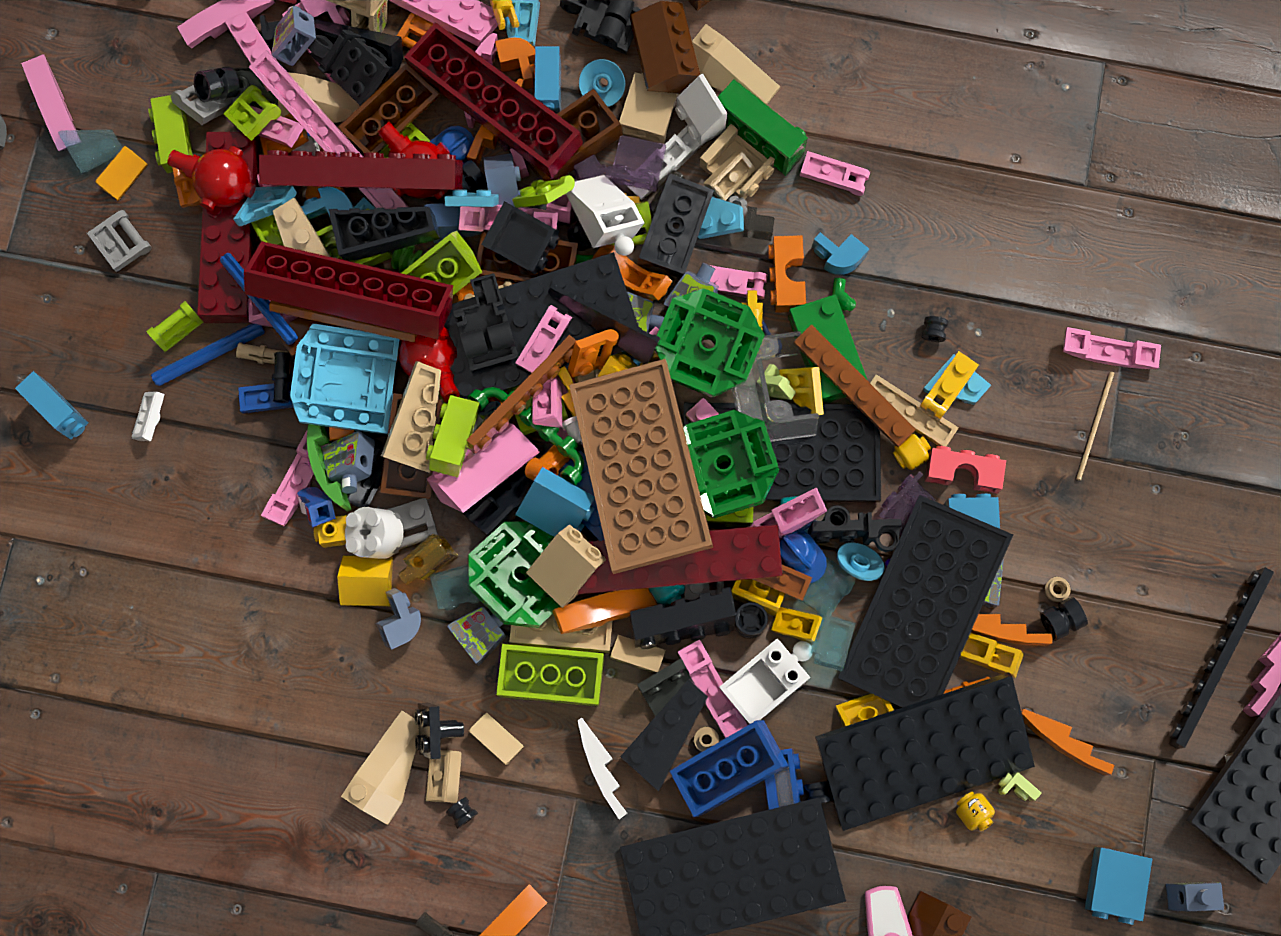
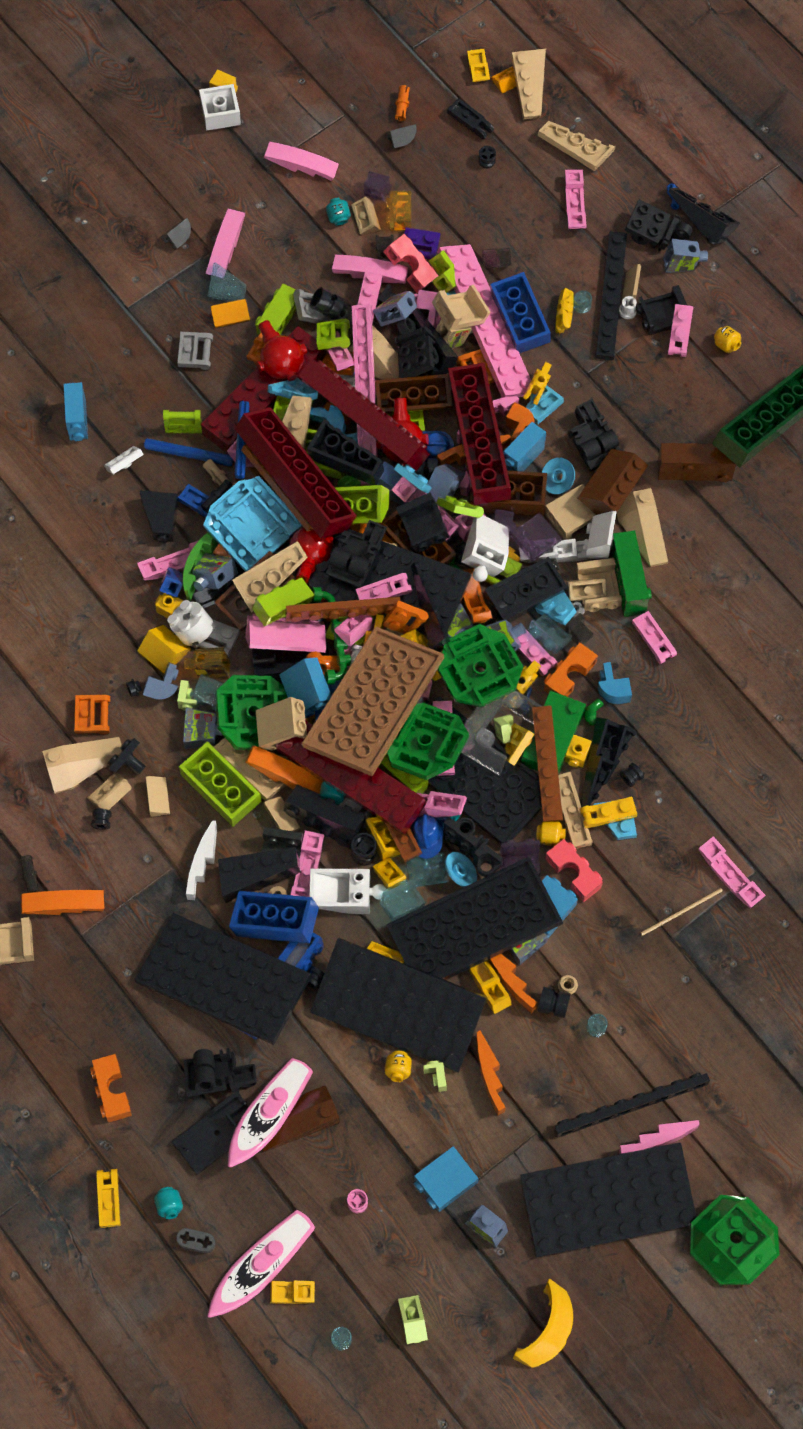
camera: 40 degrees right, 10 degrees down
none -> orange plate [74,695,110,735]
none -> black plate [126,678,142,697]
none -> black slope [140,490,178,543]
none -> yellowish green bracket [177,680,198,711]
none -> clear light blue bracket [528,613,572,655]
none -> yellow brick [565,735,592,768]
none -> black wedge [580,717,637,807]
none -> clear light blue wheel [587,1014,608,1037]

